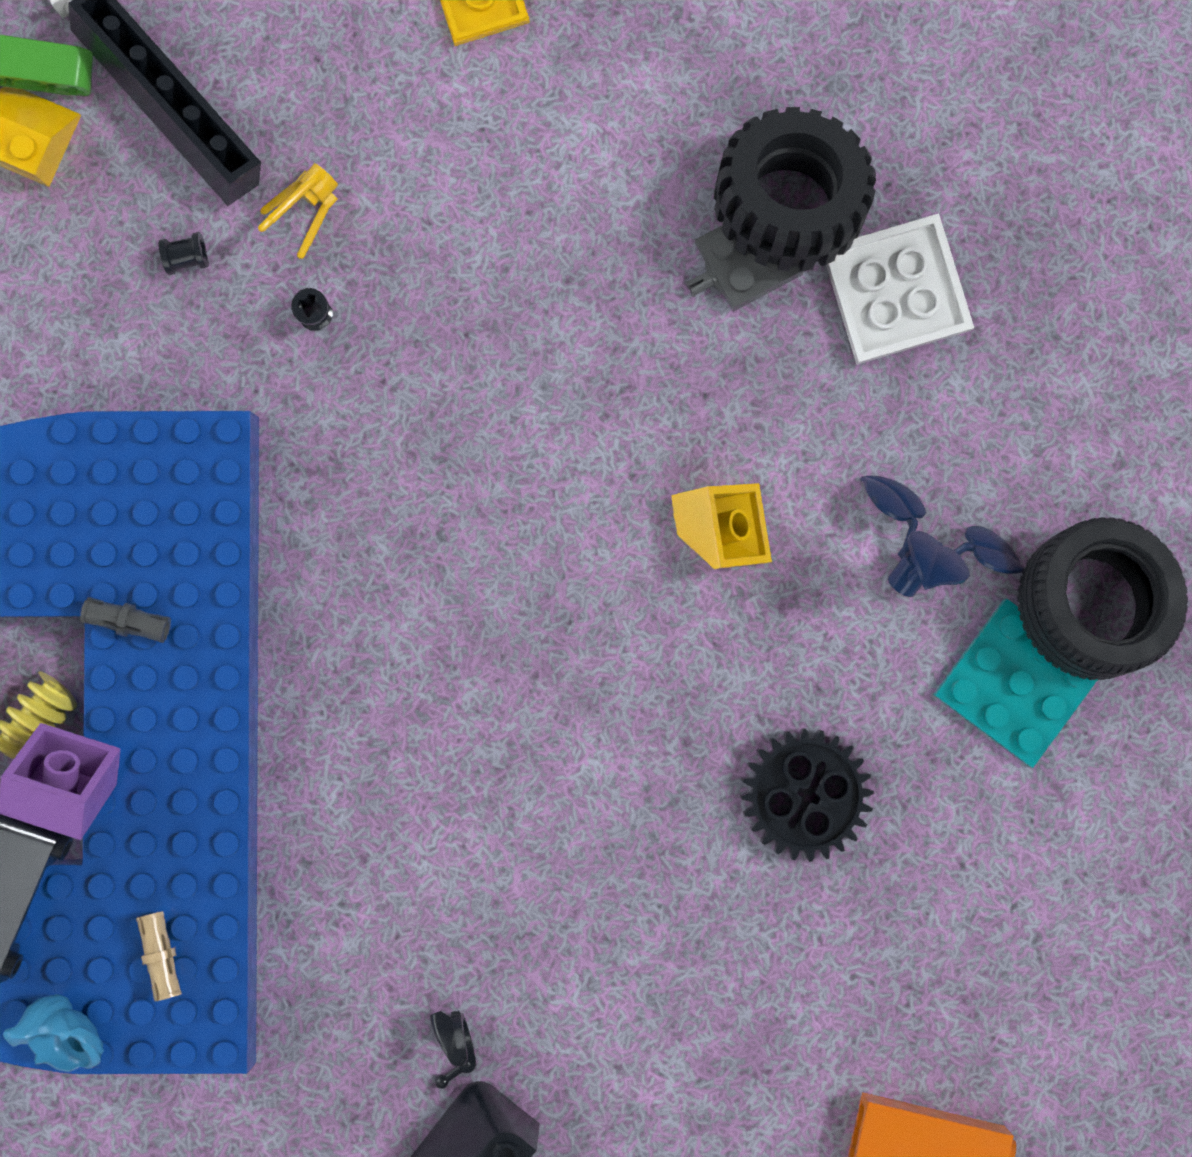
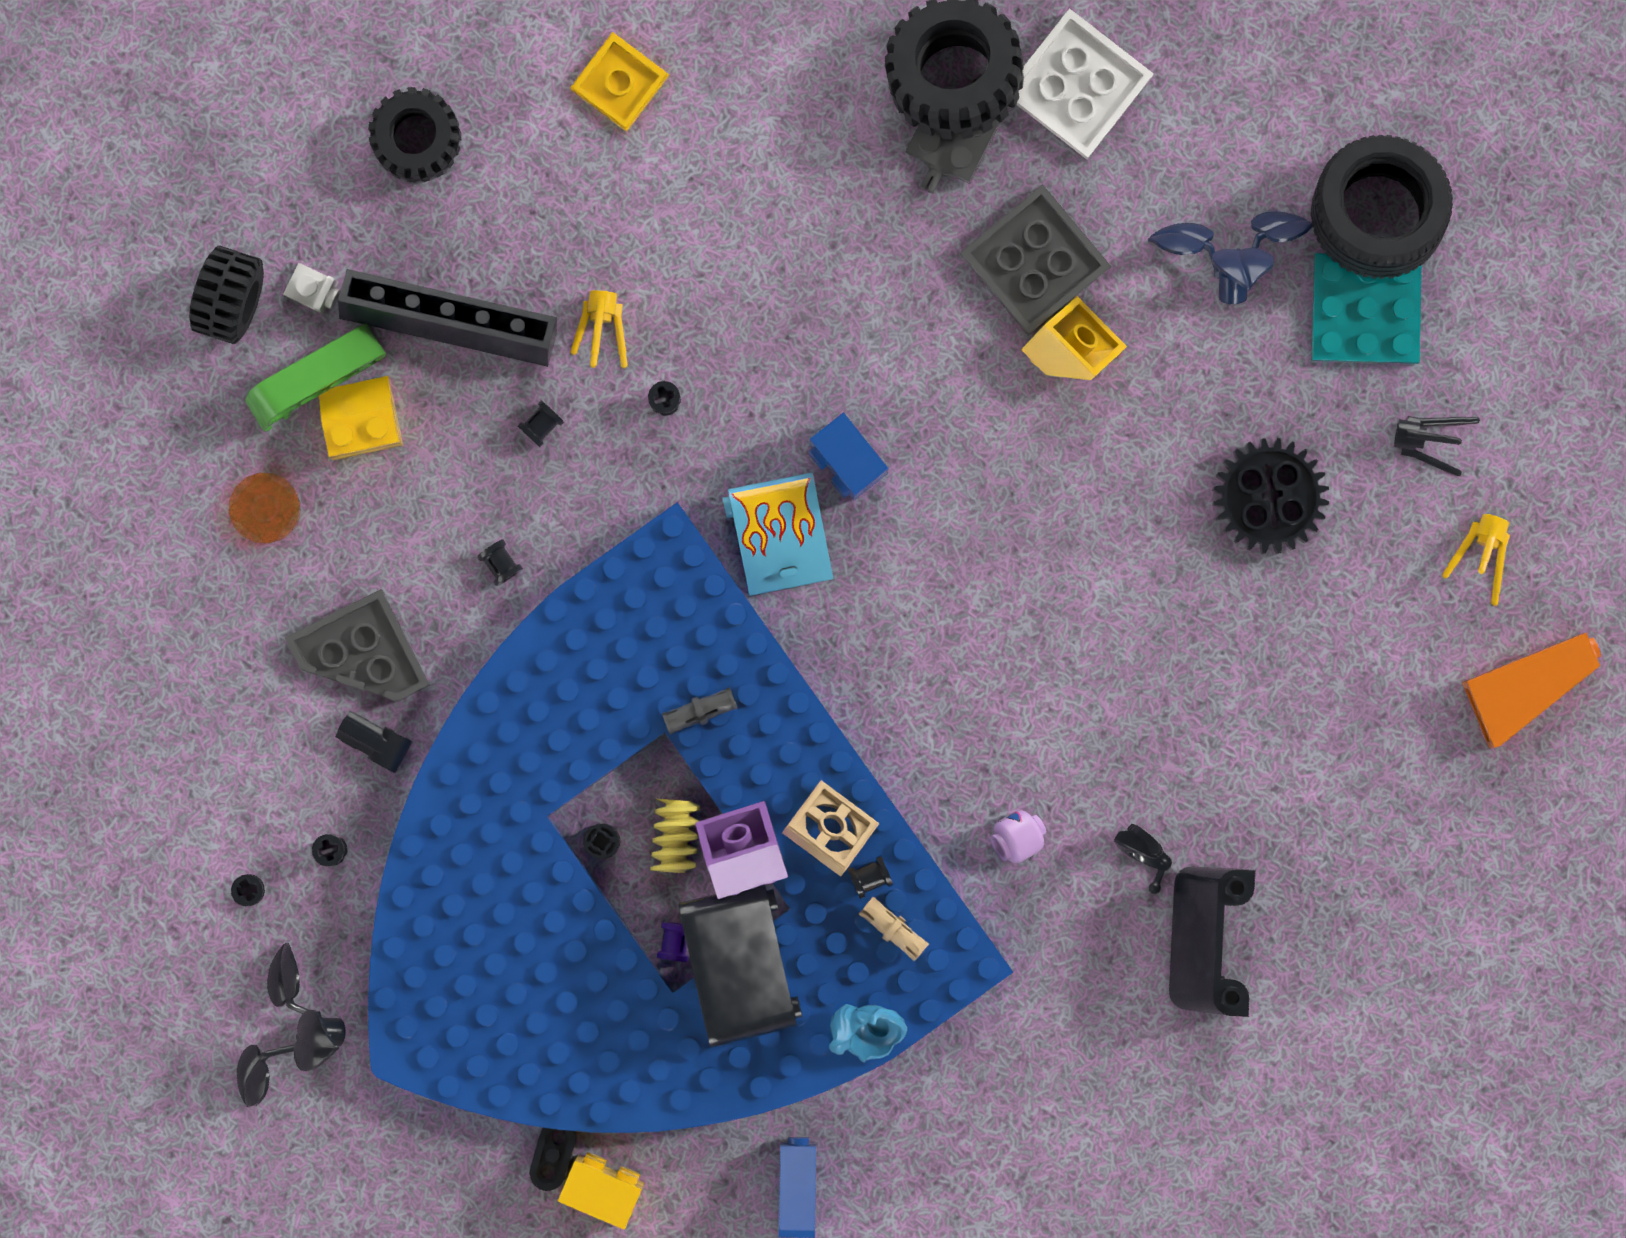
camera: 35 degrees left, 0 degrees up
none -> black bush [477,539,523,586]
none -> medium azure door [723,472,833,596]
none -> tan piece [782,780,879,876]
none -> blue brick [809,412,889,500]
none -> black bush [848,855,893,899]
none -> dark grey plate [960,184,1111,336]
none -> lavender head [991,810,1046,863]
none -> black plant [1394,416,1480,476]
none -> yellow plant [1442,514,1510,606]

